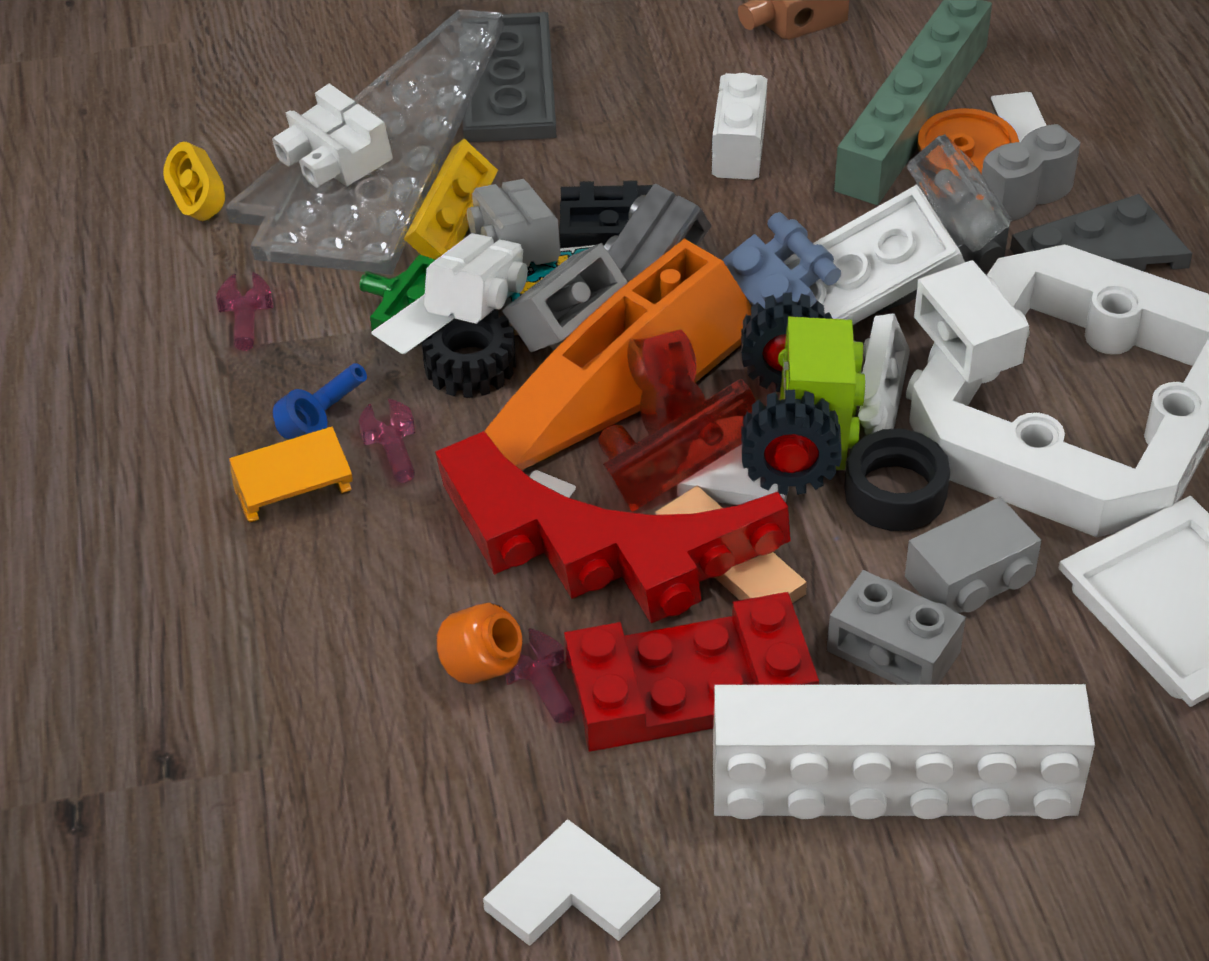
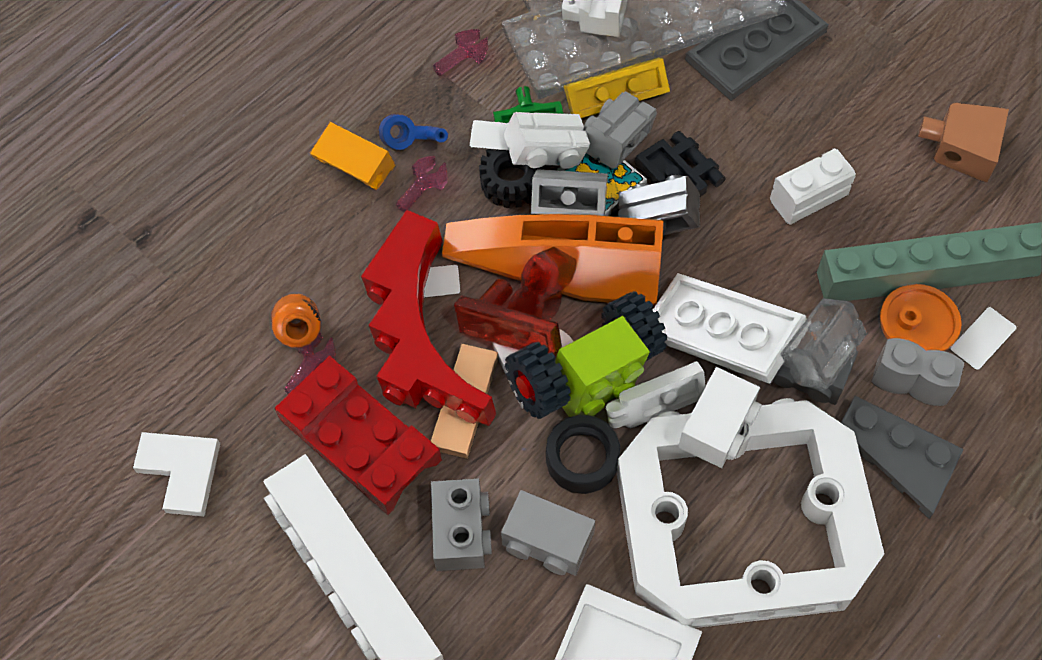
camera: 55 degrees right, 15 degrees up
sand blue plate [722,212,841,308] -> none

